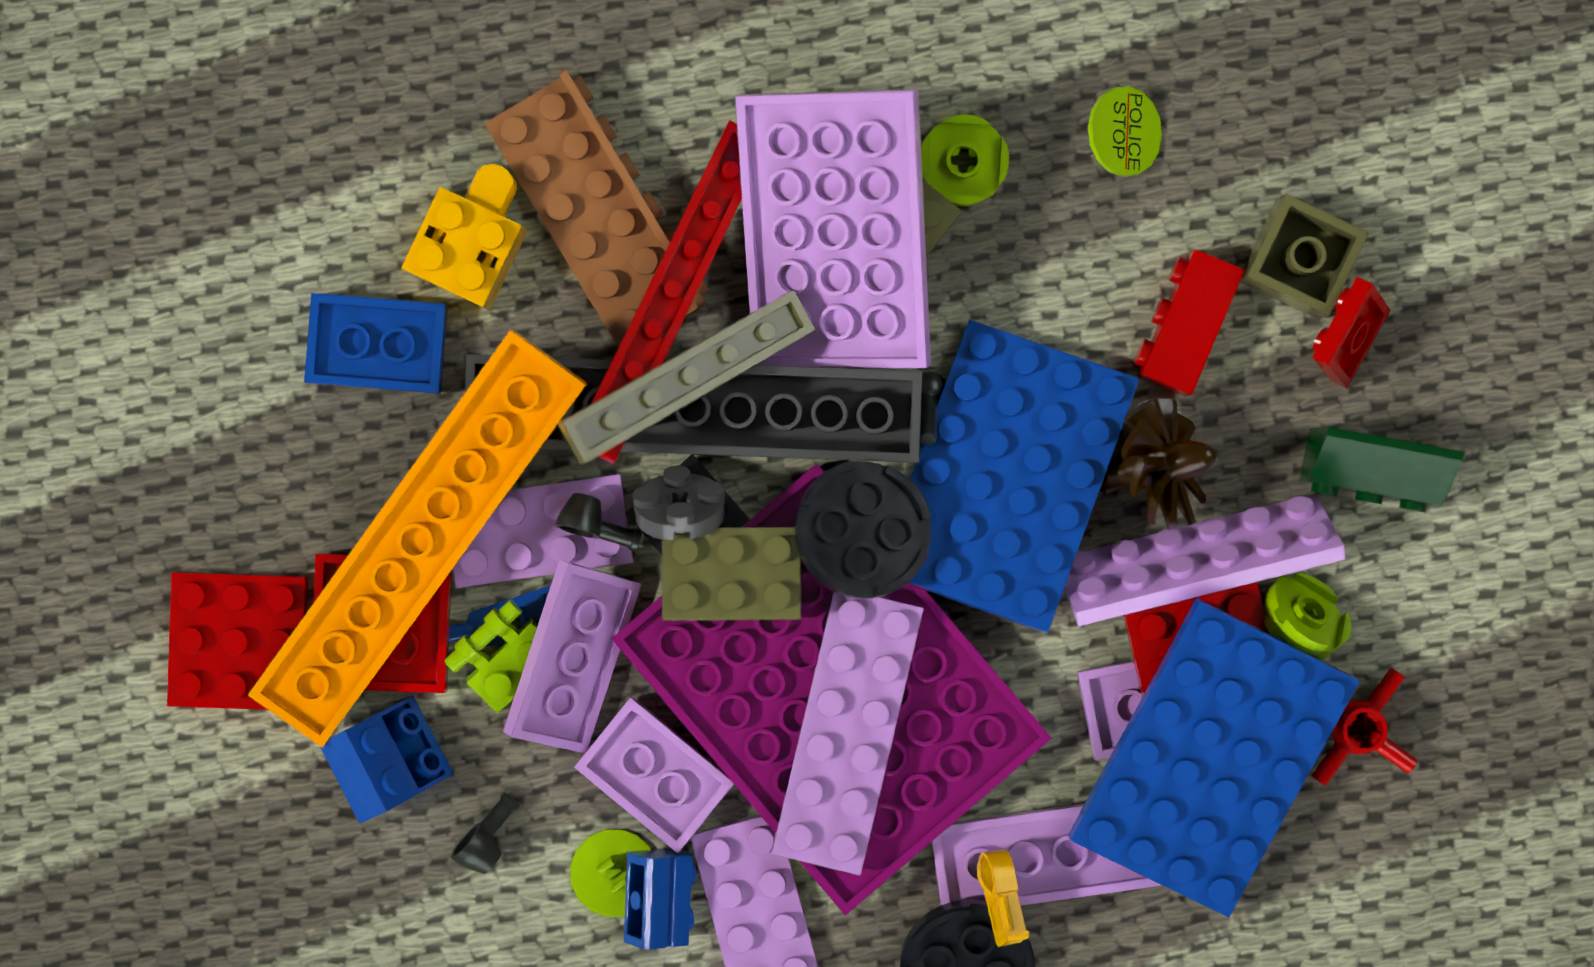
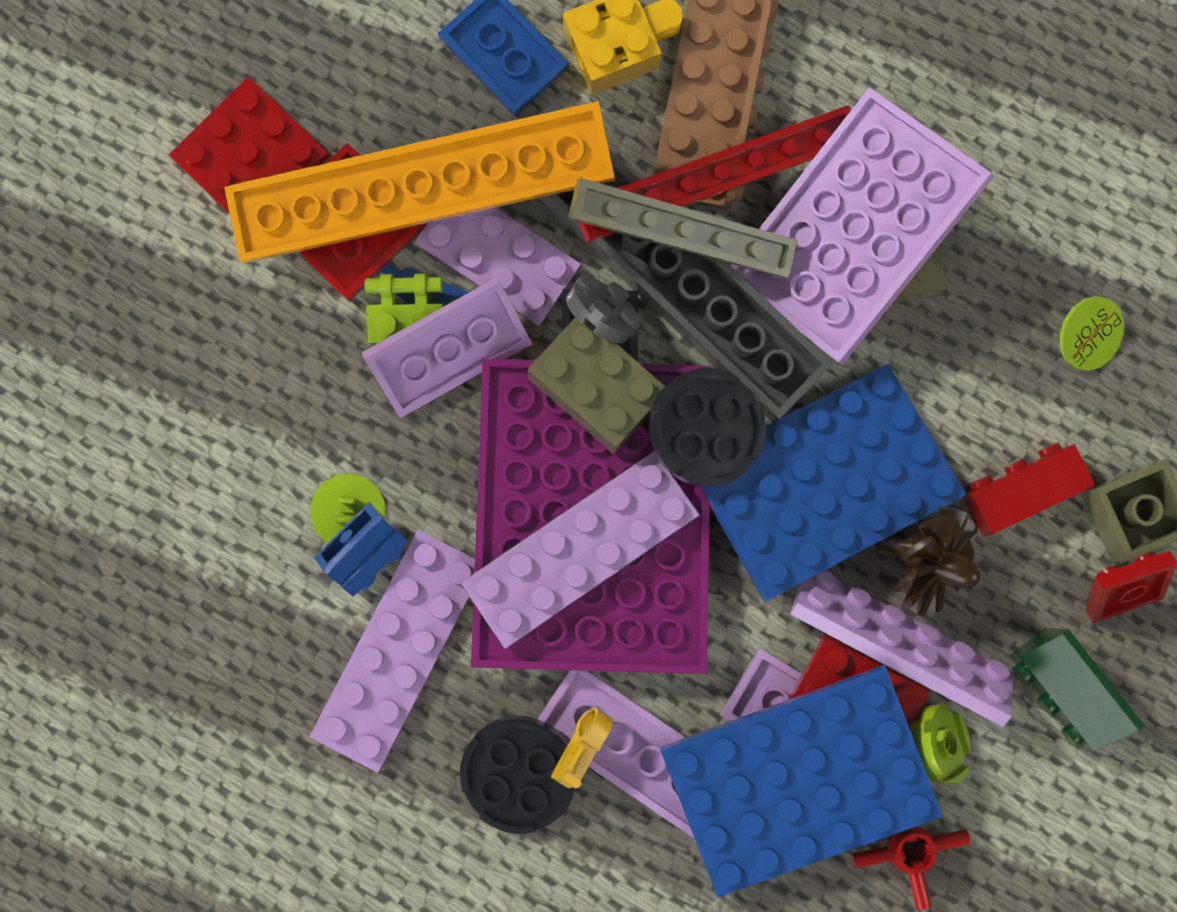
camera: 40 degrees right, 5 degrees down
blue slope [320,695,454,823] -> none
pearl dark grey bar [451,792,521,874] -> none
pearl dark grey bar [555,493,642,552] -> none
lavender plate [574,697,734,853] -> none
pearl dark grey bar [920,370,945,445] -> none
lime plate [921,114,1009,206] -> none

